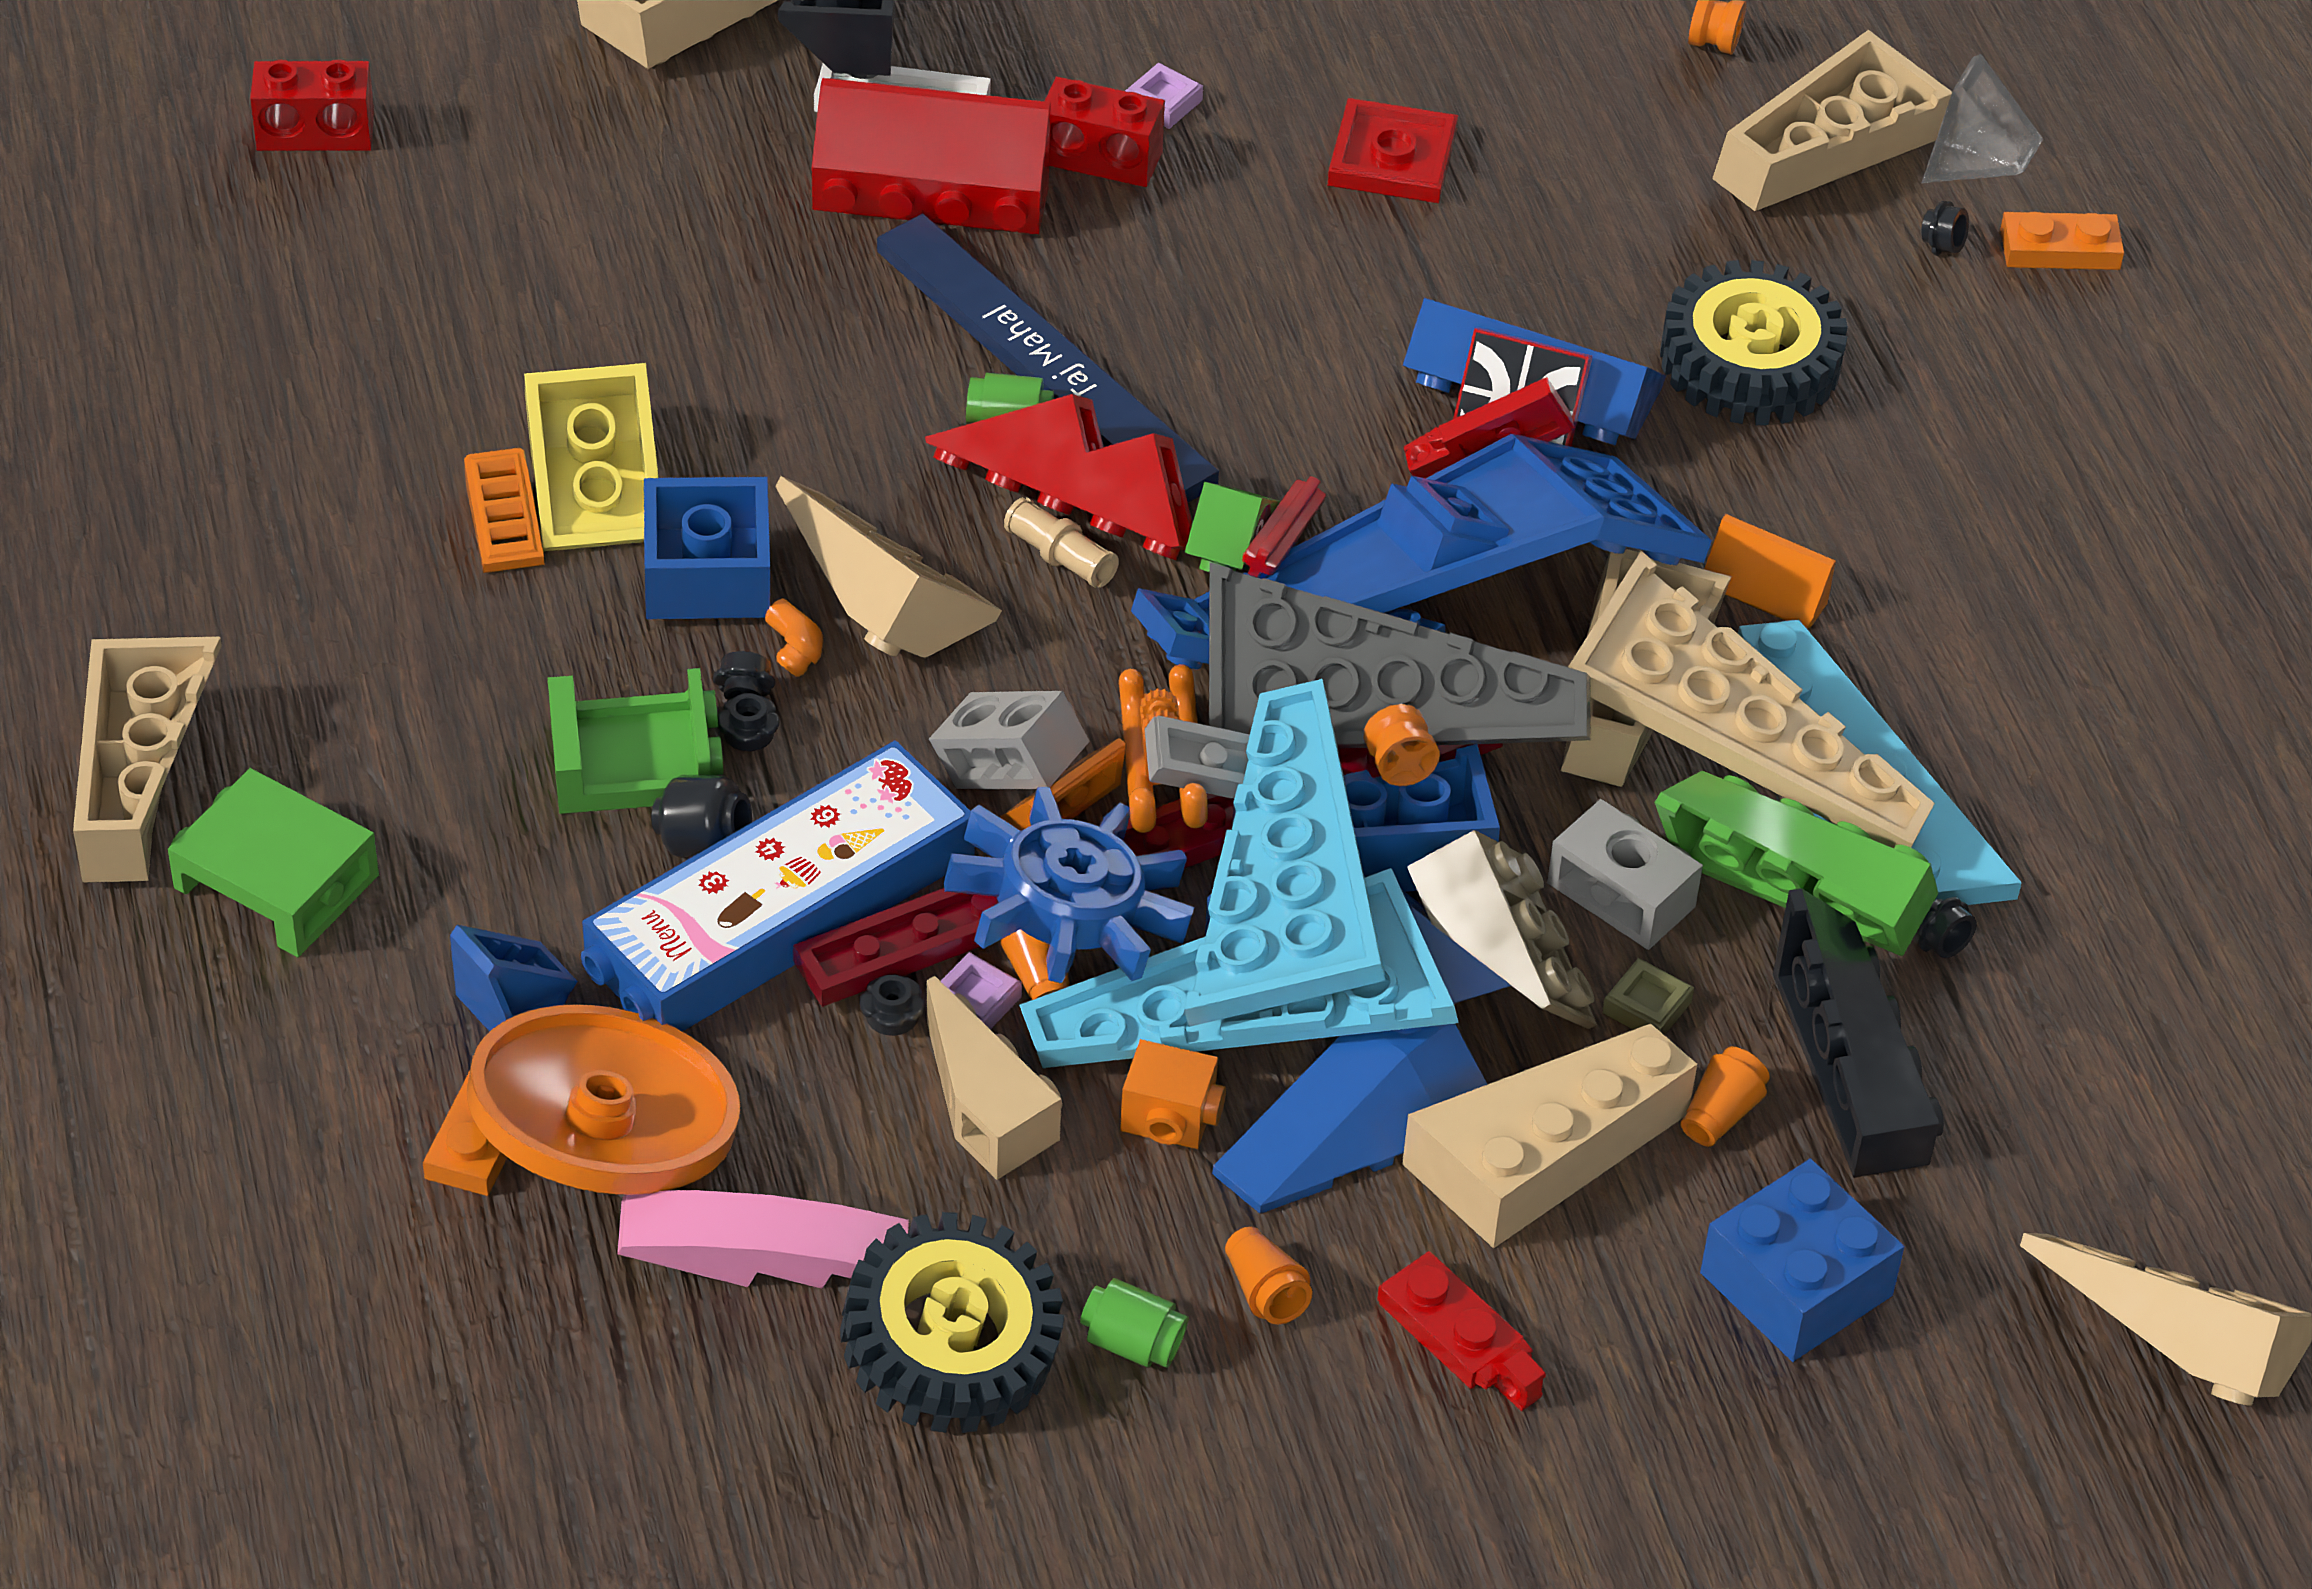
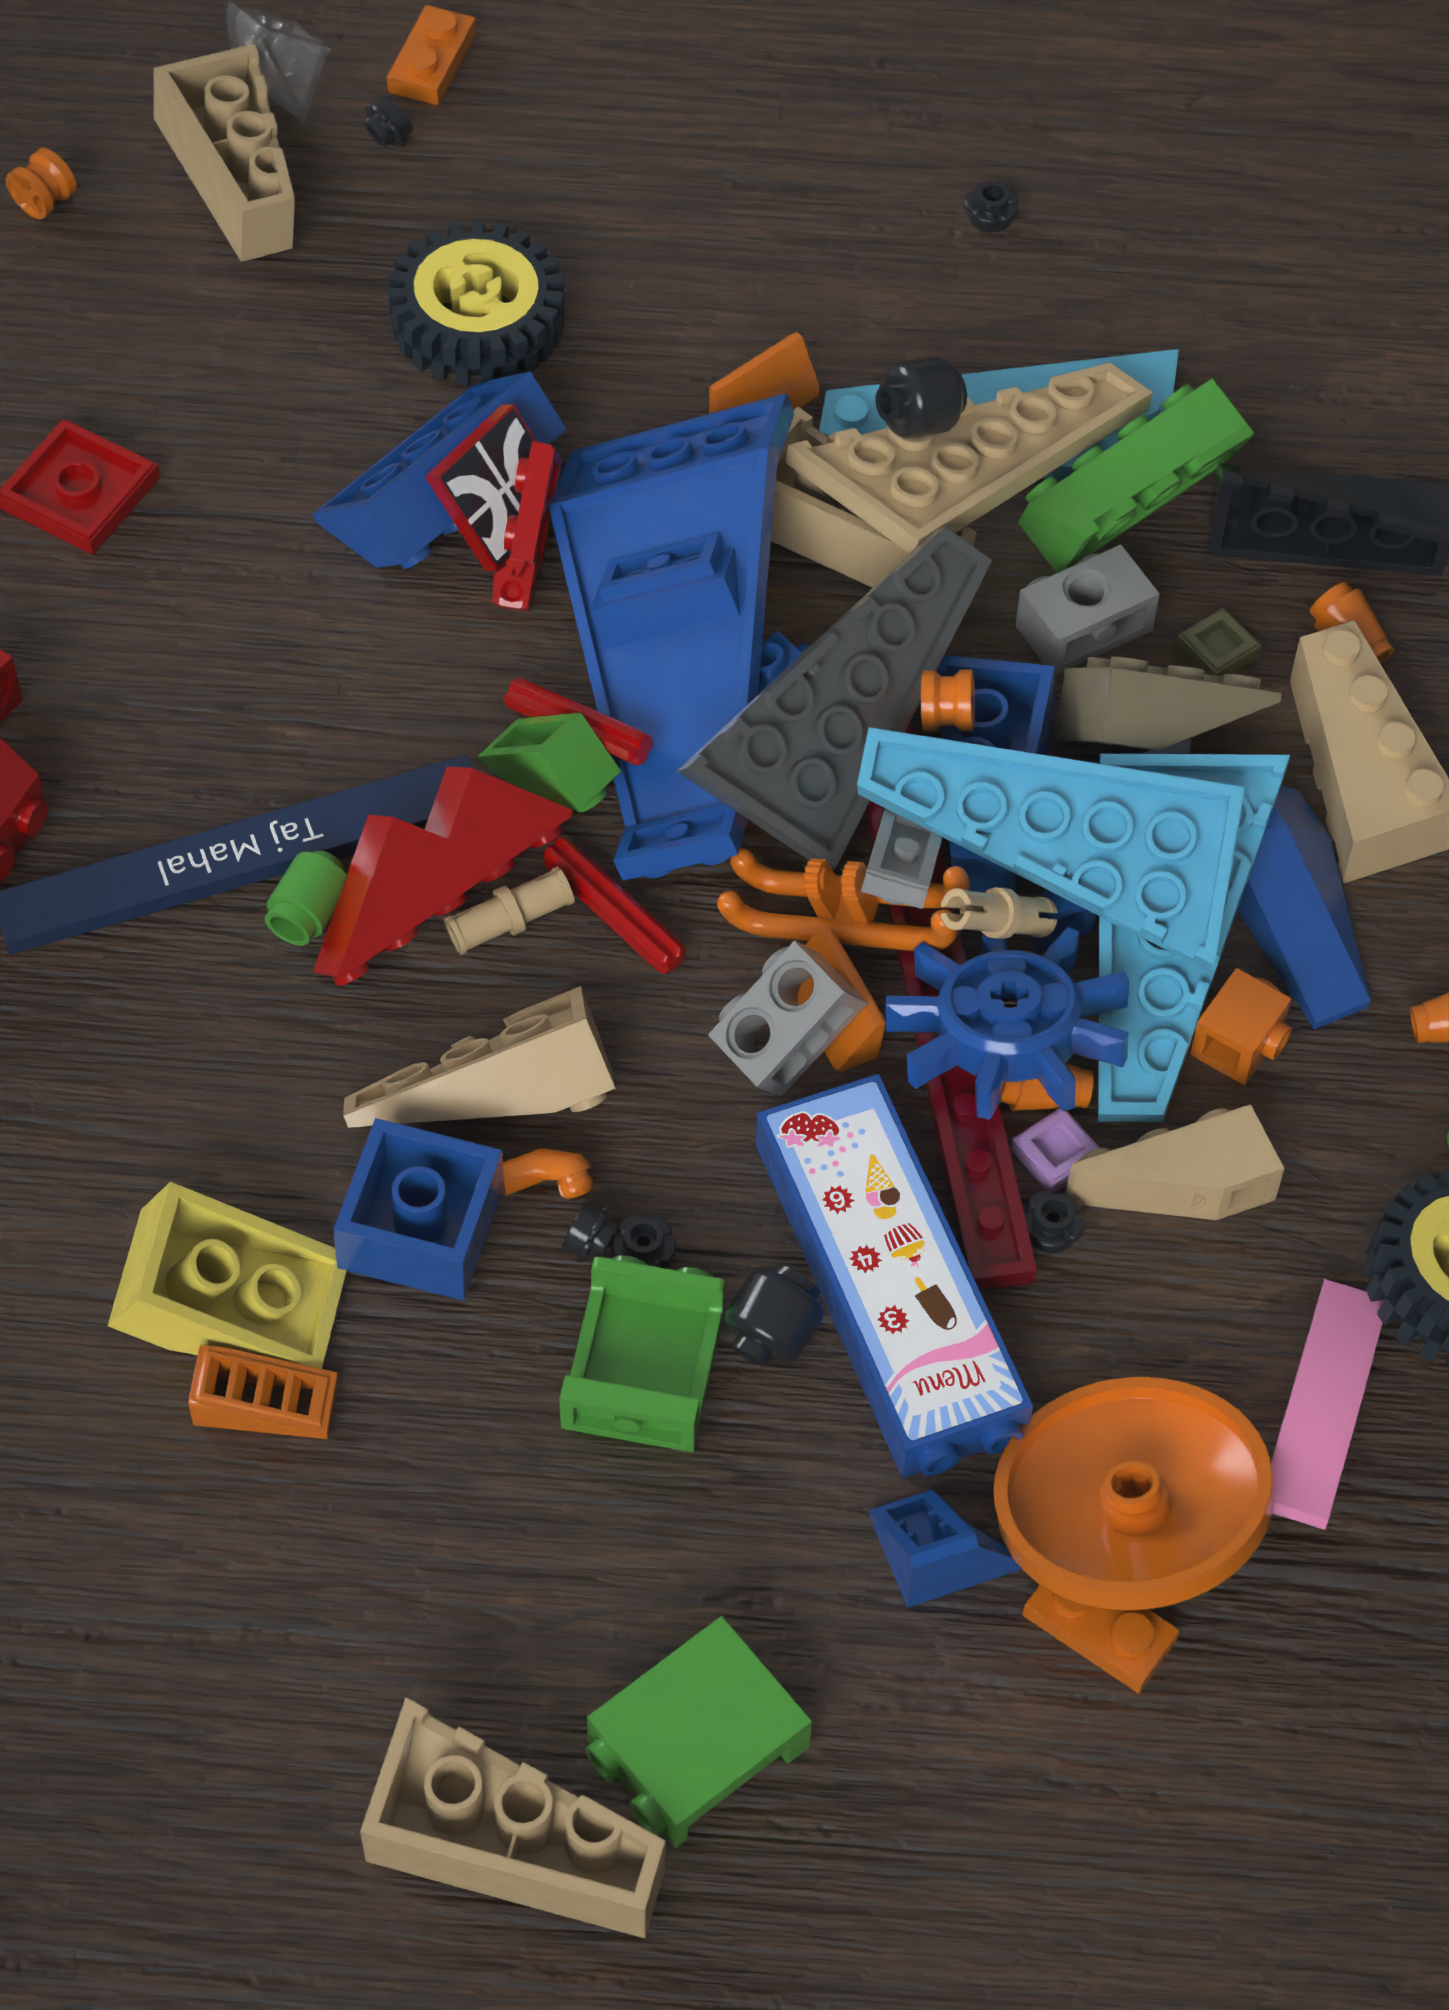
camera: 70 degrees left, 10 degrees up
none -> red axle [543,837,686,975]
none -> black head [875,356,967,439]
none -> tan pin [941,887,1057,939]
none -> black plate [964,181,1019,233]

